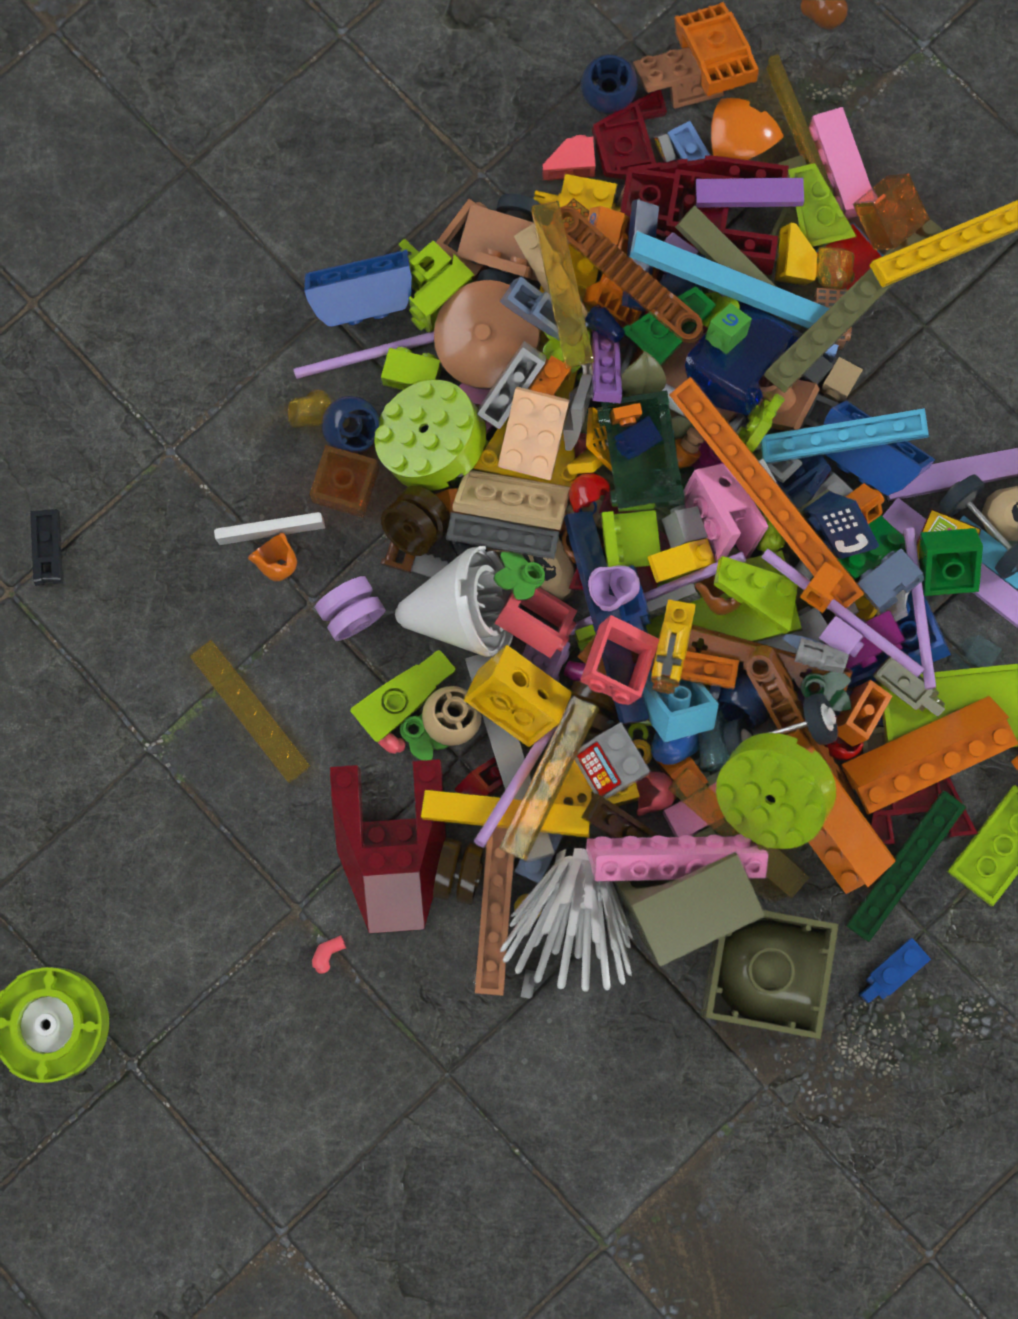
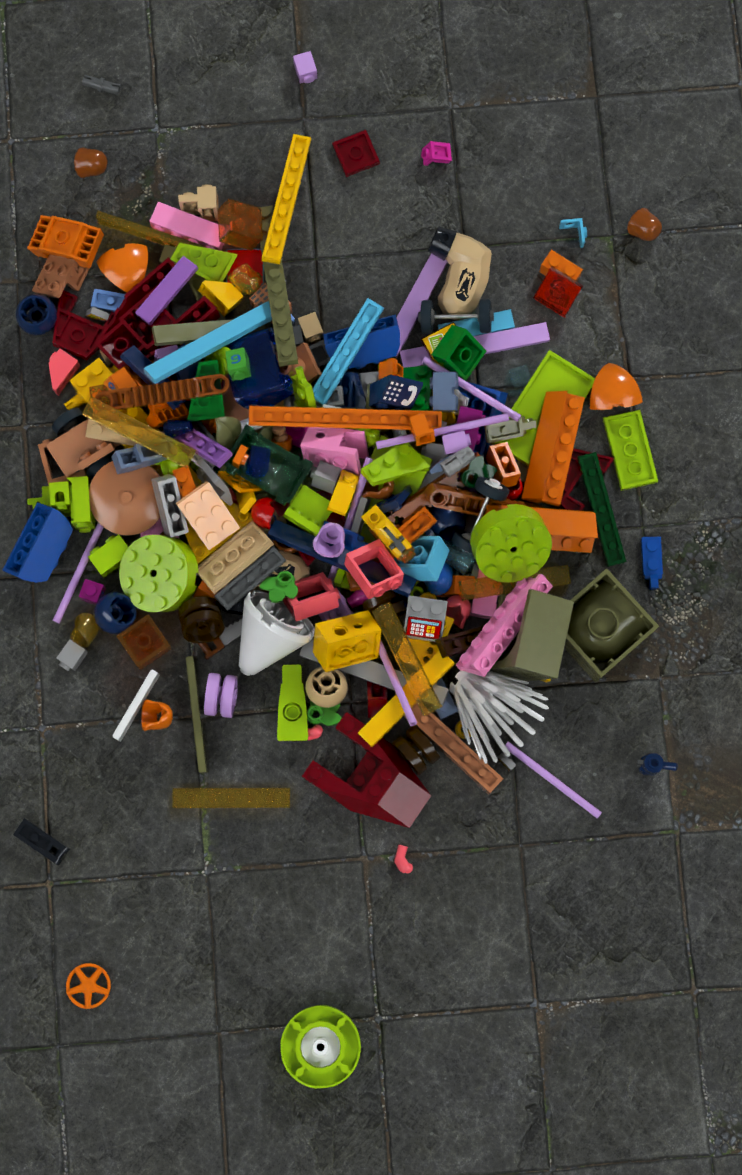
camera: 60 degrees left, 0 degrees up
none -> light grey brick [56,639,88,671]
none -> magenta brick [79,579,106,605]
none -> tan brick [178,184,219,222]
none -> olive tile [186,656,208,774]
none -> dark blue wing [370,485,412,515]
none -> lavender piece [505,741,602,818]
none -> dark blue piece [637,753,678,776]

